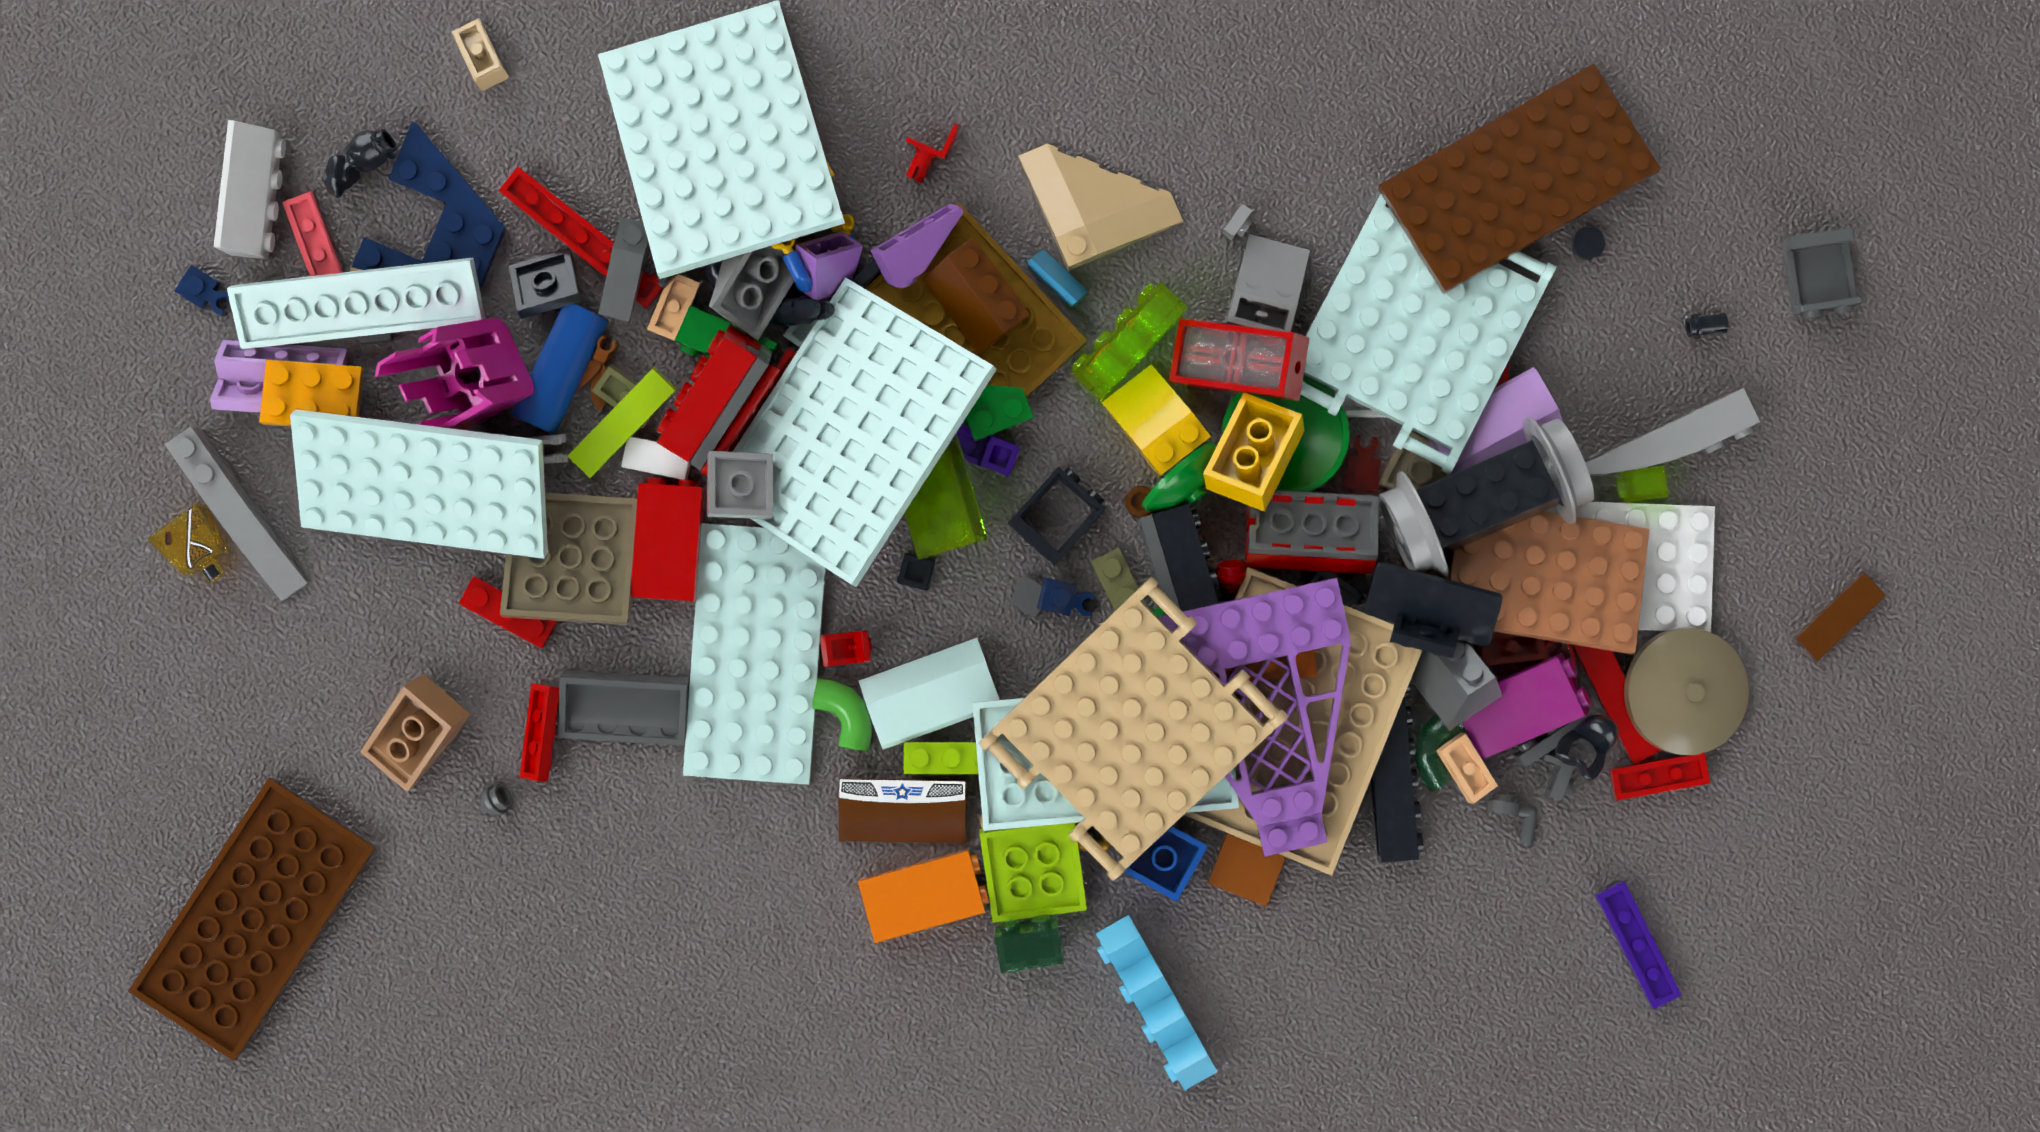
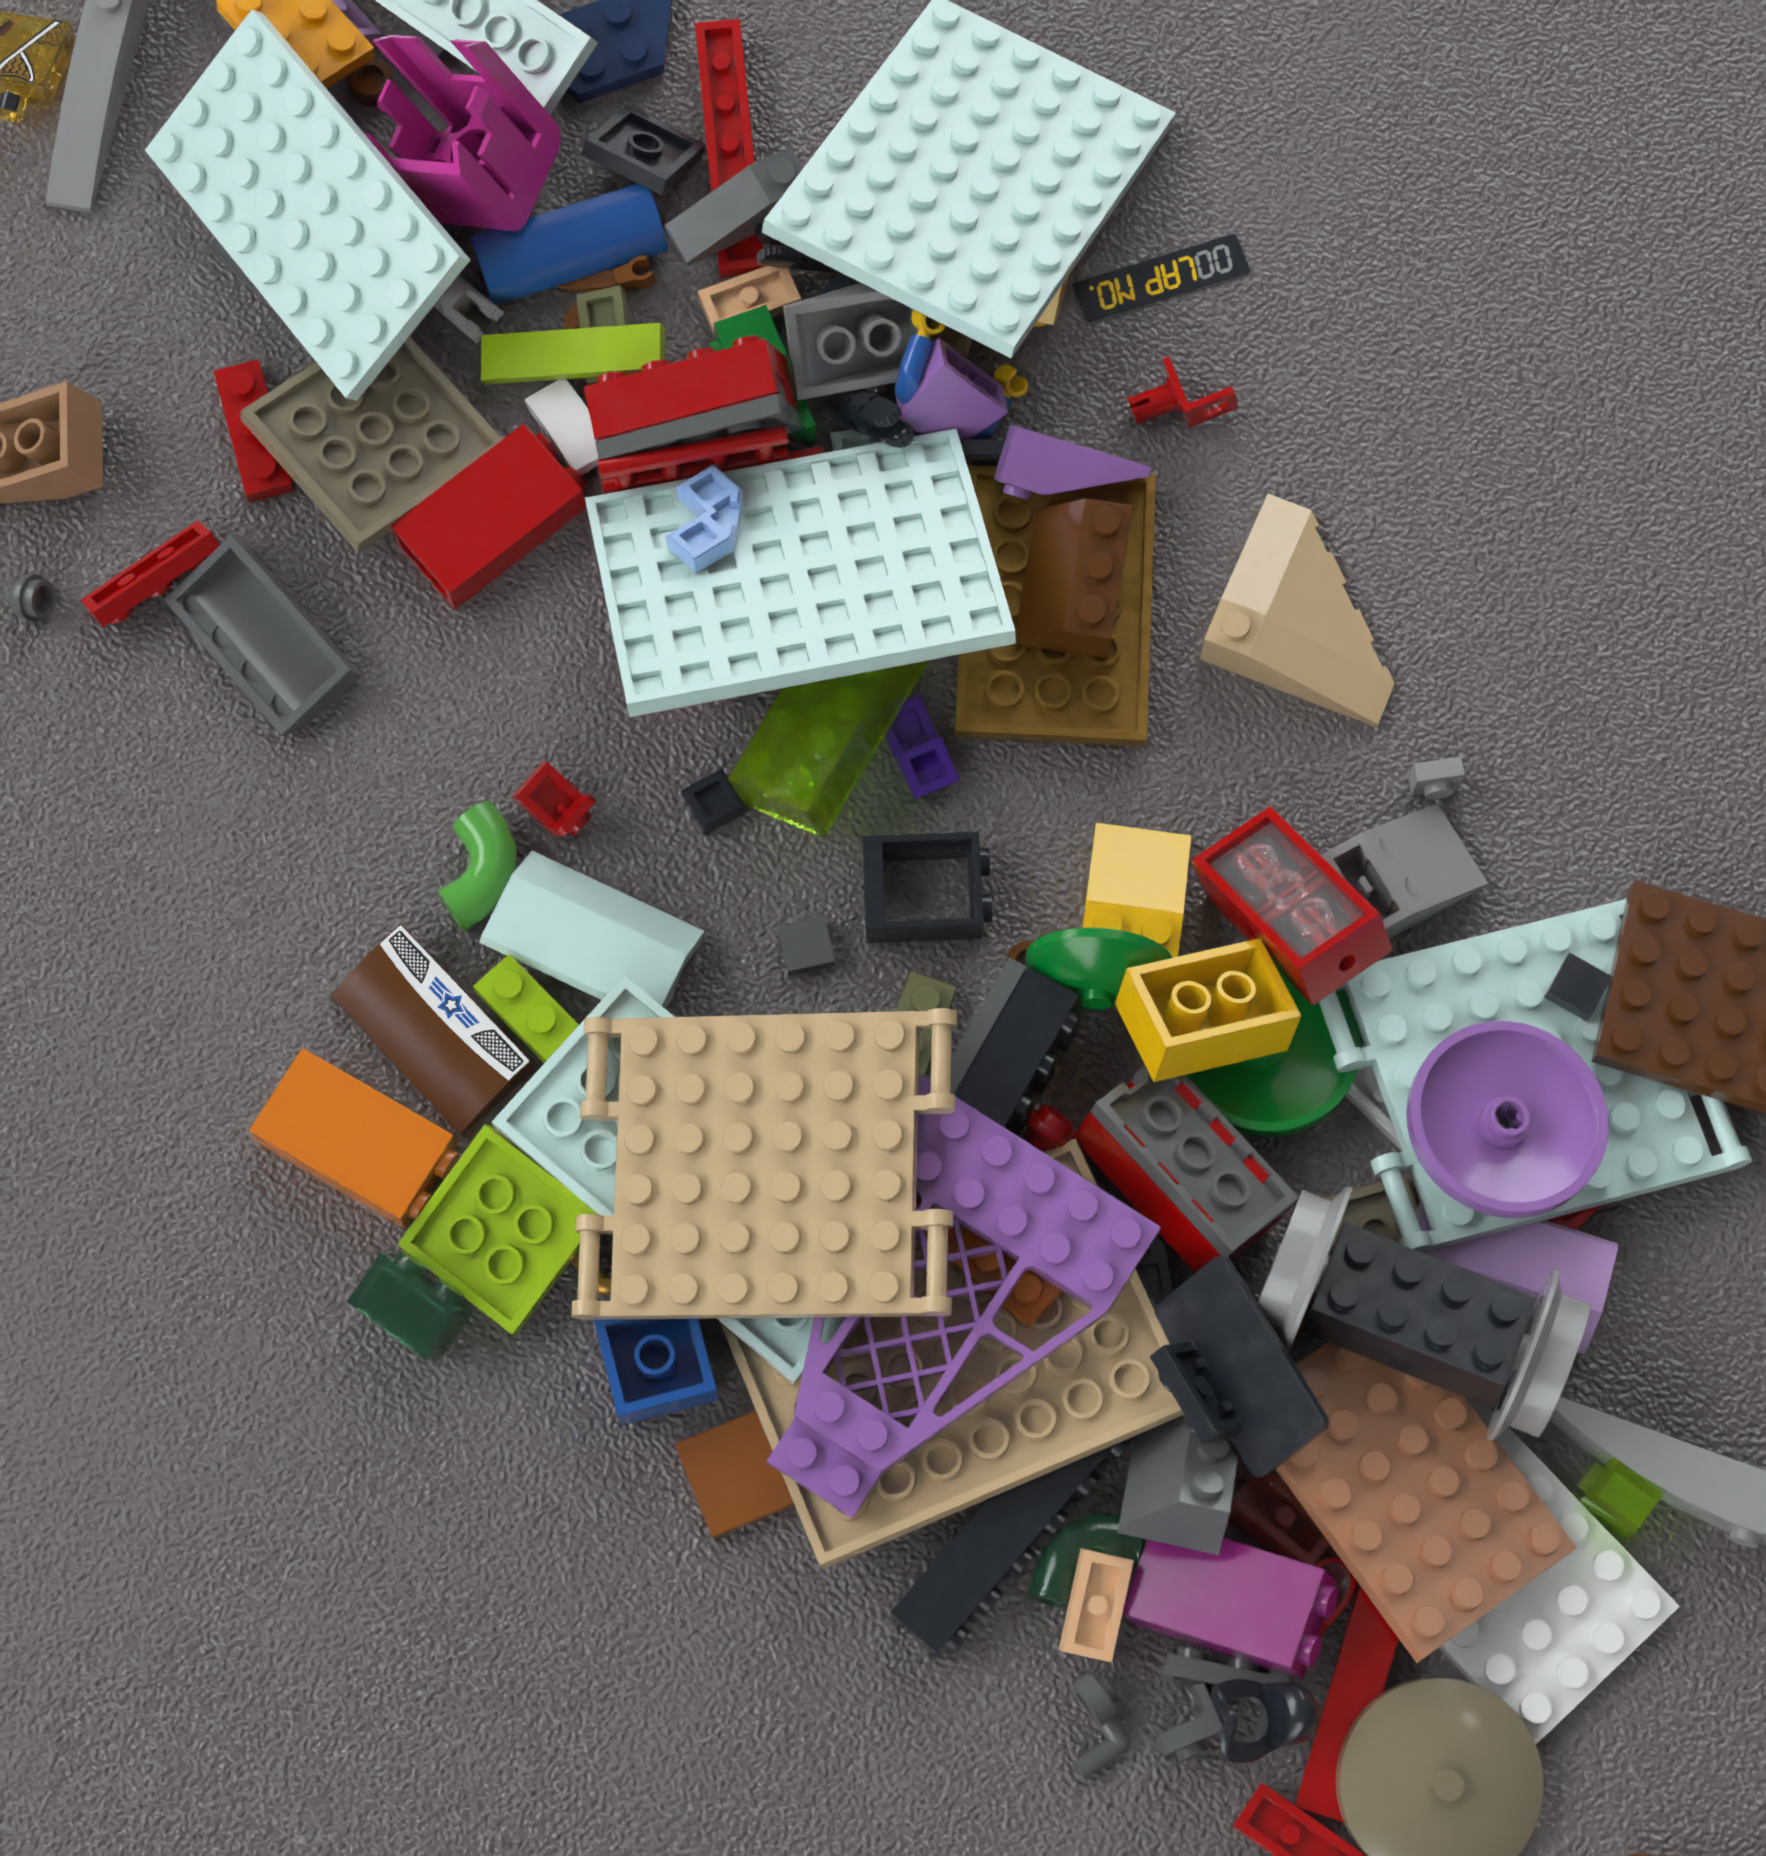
camera: 45 degrees right, 15 degrees down
light aqua plate [683,523,826,785] -> none
light grey plate [707,451,773,519] -> none
green wing [966,385,1034,441] -> none
dark azure slope [1028,250,1088,308] -> none
dark blue plate [1037,578,1096,616] -> none
clear neon green brick [1071,281,1188,405] -> none
medium azure brick [1096,915,1218,1091] -> none
clear red plate [1345,435,1380,492] -> none
none -> reddish brown tile [347,58,395,106]
none -> light blue tile [665,464,744,573]
none -> black sticker [1072,234,1250,323]
none -> medium lavender dish [1406,1021,1609,1218]
none -> black tile [1544,952,1612,1022]

